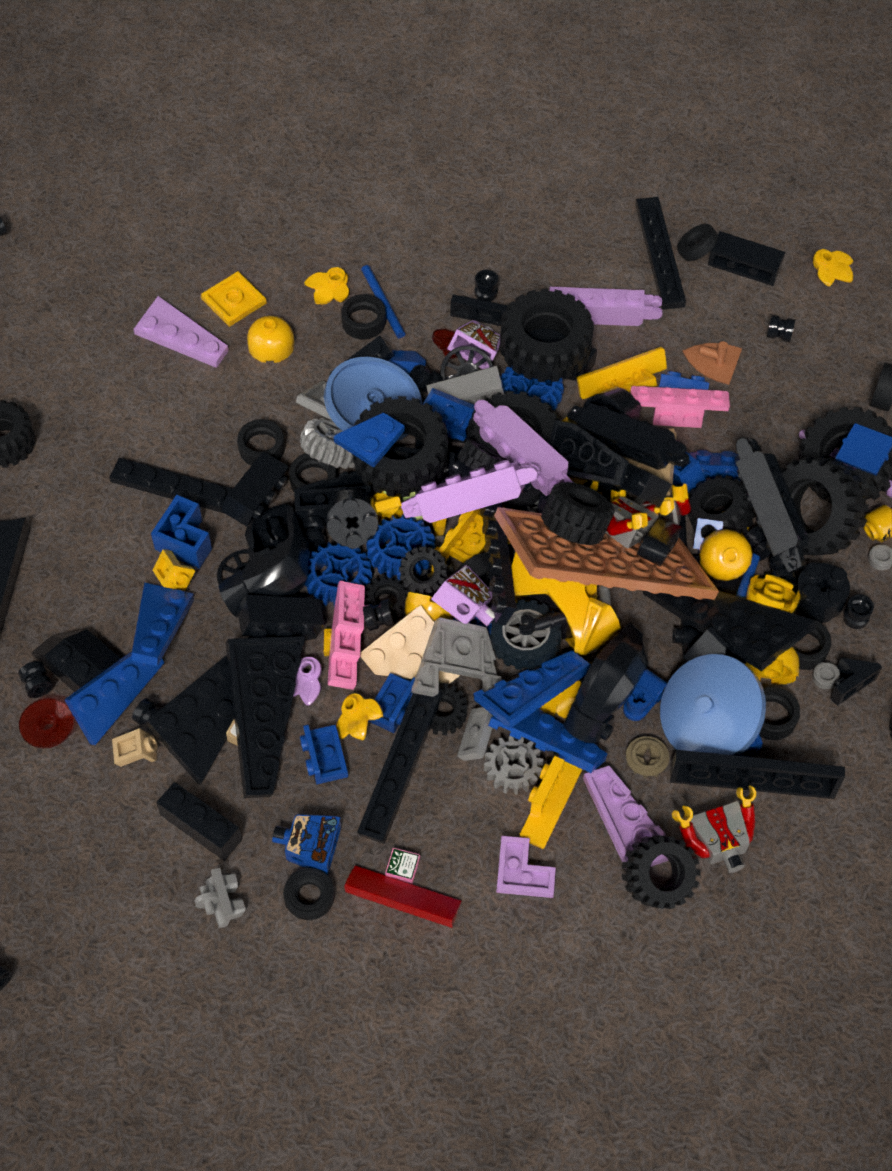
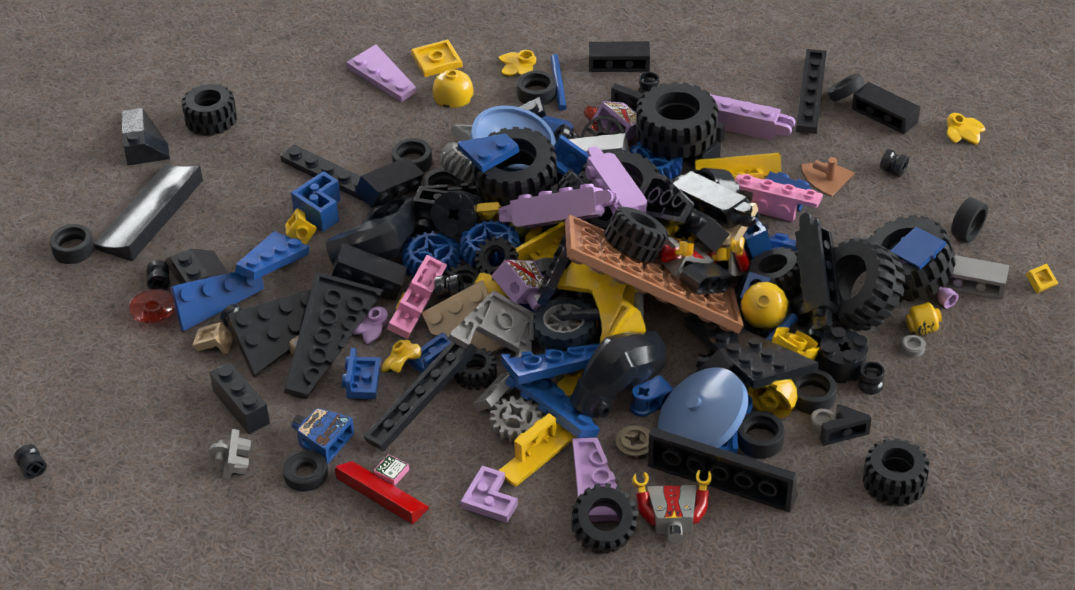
camera: 20 degrees right, 15 degrees down
none -> black brick [589,41,650,72]

